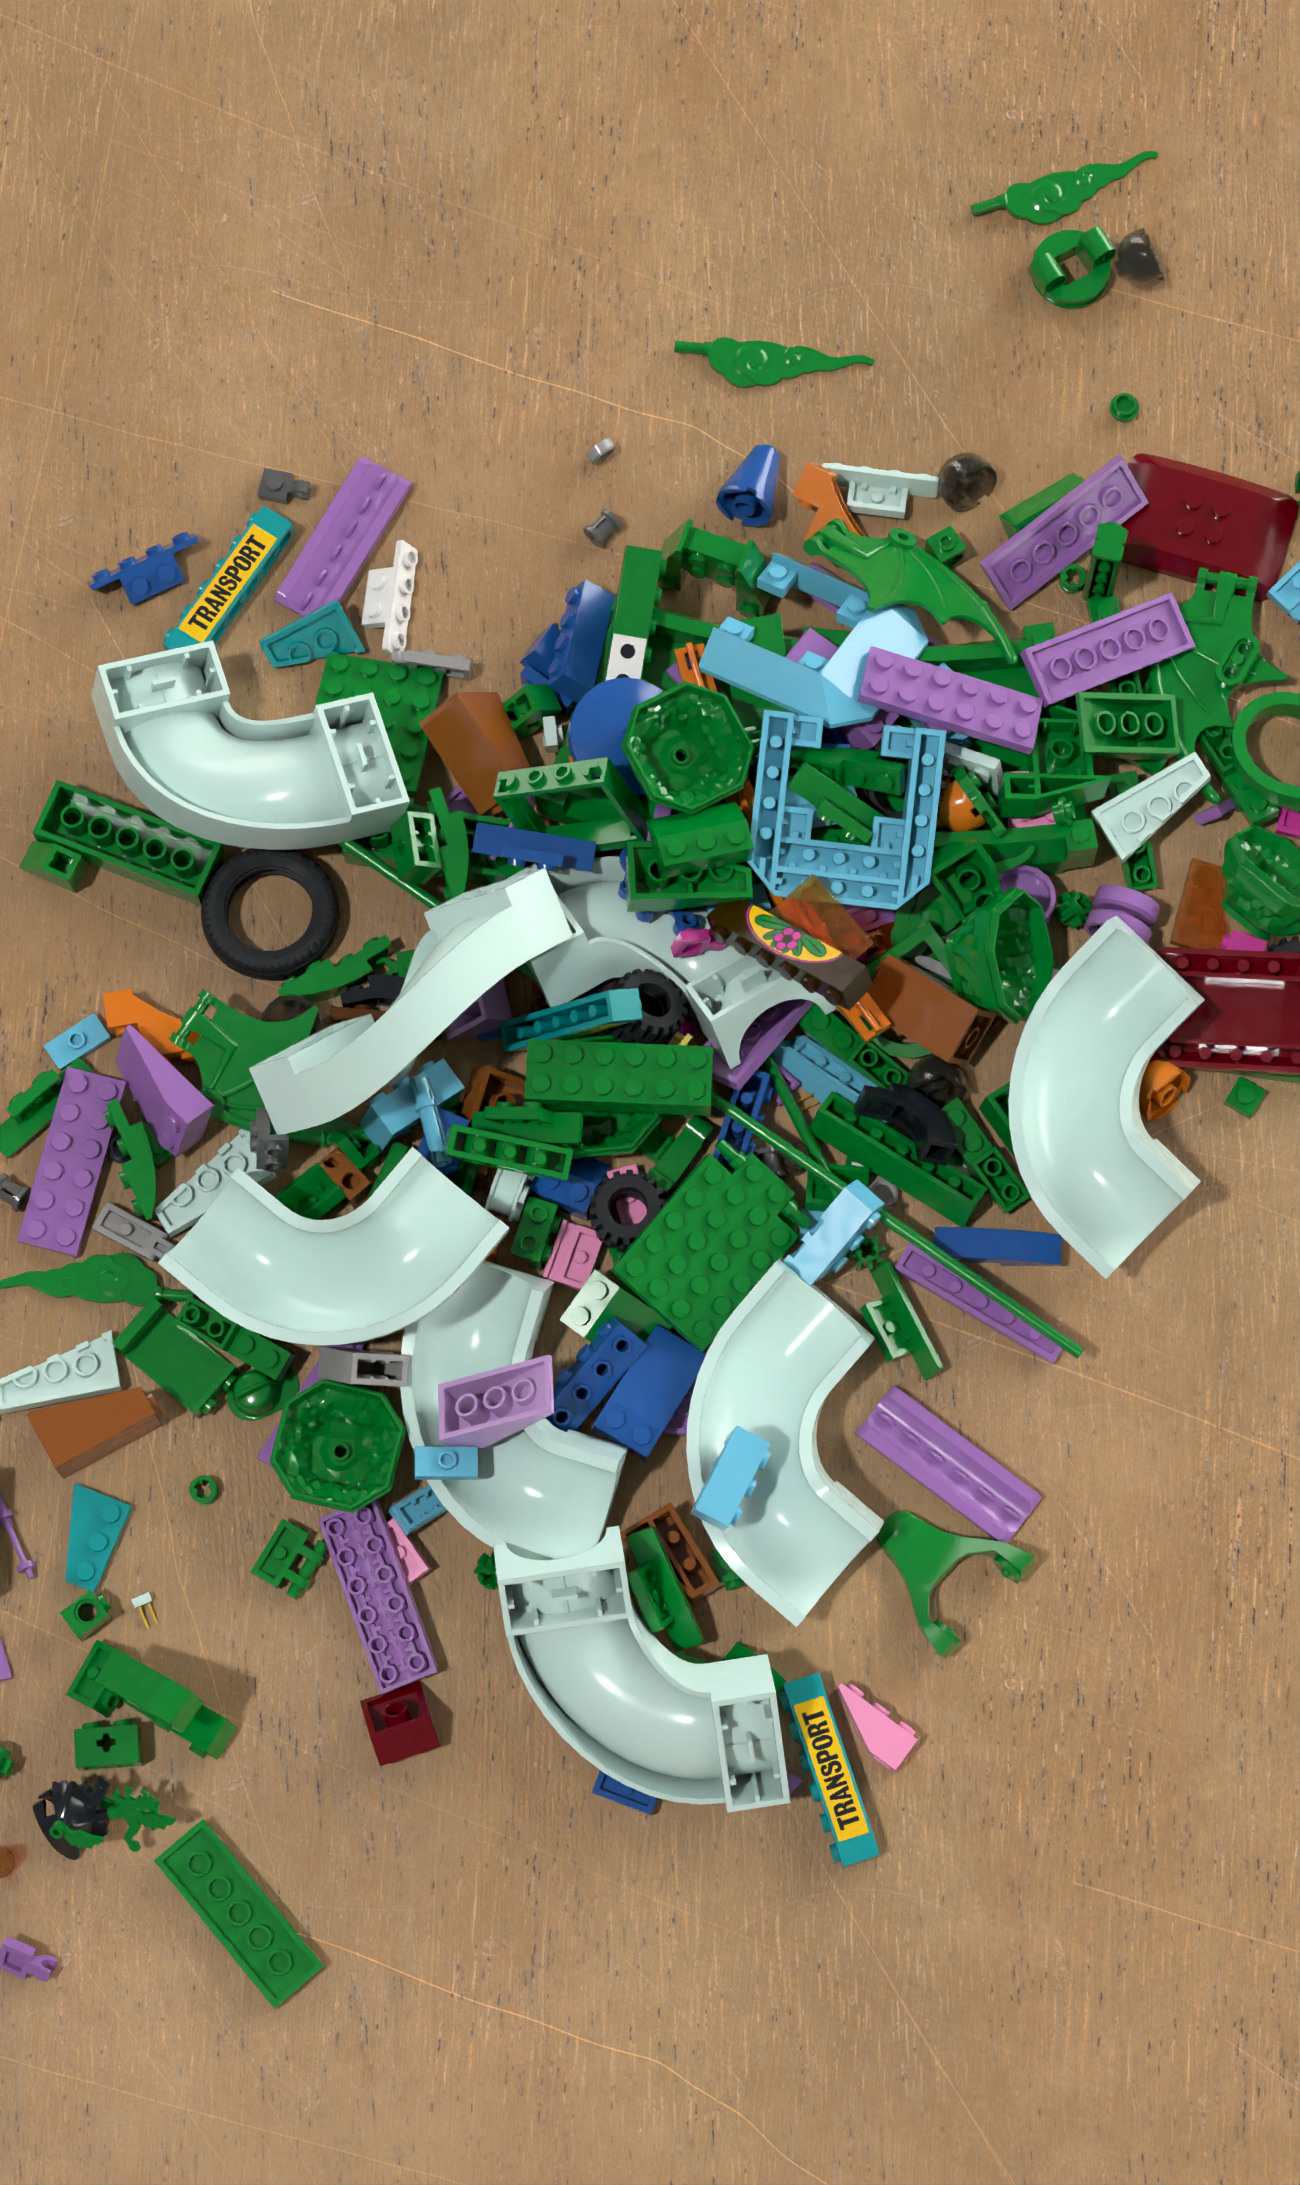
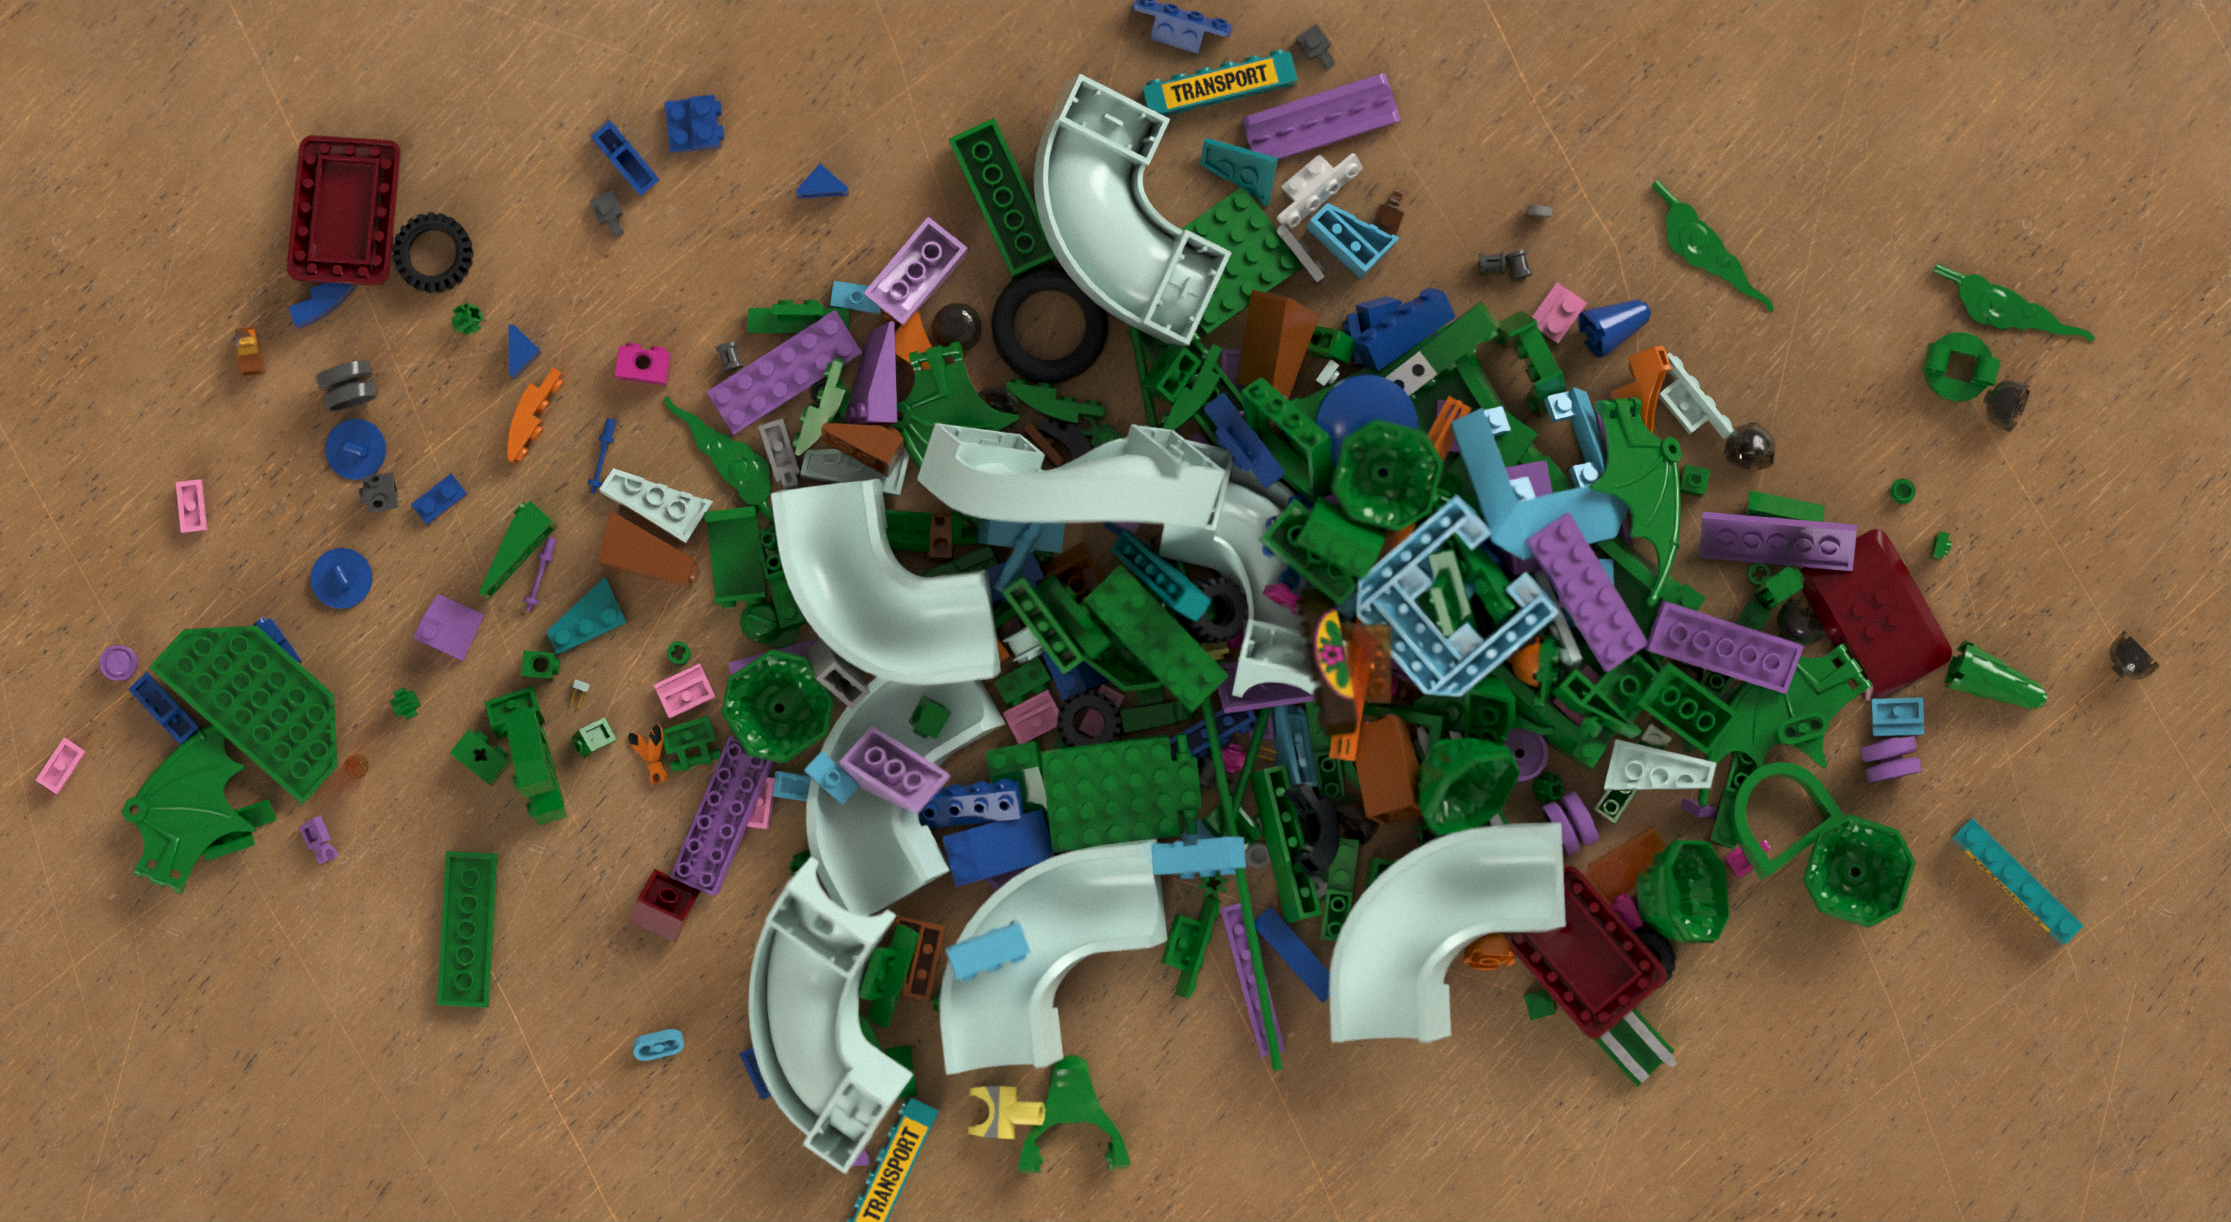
camera: 40 degrees right, 10 degrees up
green slope [19,841,87,892] -> none
helmet [32,1775,176,1860] -> none
flat silver bracket [250,1108,289,1172] -> none
bright pink slope [837,1683,918,1773] -> none
medium lavender plate [855,1386,1042,1544] -> none
none -> bracket [572,717,617,758]
none -> orange piece [628,724,668,785]
none -> medium azure plate [633,1029,684,1061]
none -> bright pink plate [654,663,716,719]
none -> dark orange slope [821,423,904,478]
none -> lavender slope [863,217,968,325]
none -> green brick [908,695,951,739]
none -> clear smoke cylinder [932,303,982,353]
none -> light yellow connector [968,1086,1045,1139]
none -> dark pink gear [1221,742,1247,775]
none -> medium azure wedge [1306,203,1400,280]
none -> reddish brown plate [1373,189,1404,236]
none -> green gear [1411,819,1438,848]
none -> dark grey bush [1505,249,1534,281]
none -> bright pink plate [1532,282,1587,345]
none -> clear smoke cylinder [1776,597,1827,647]
none -> green plate [1930,531,1952,561]

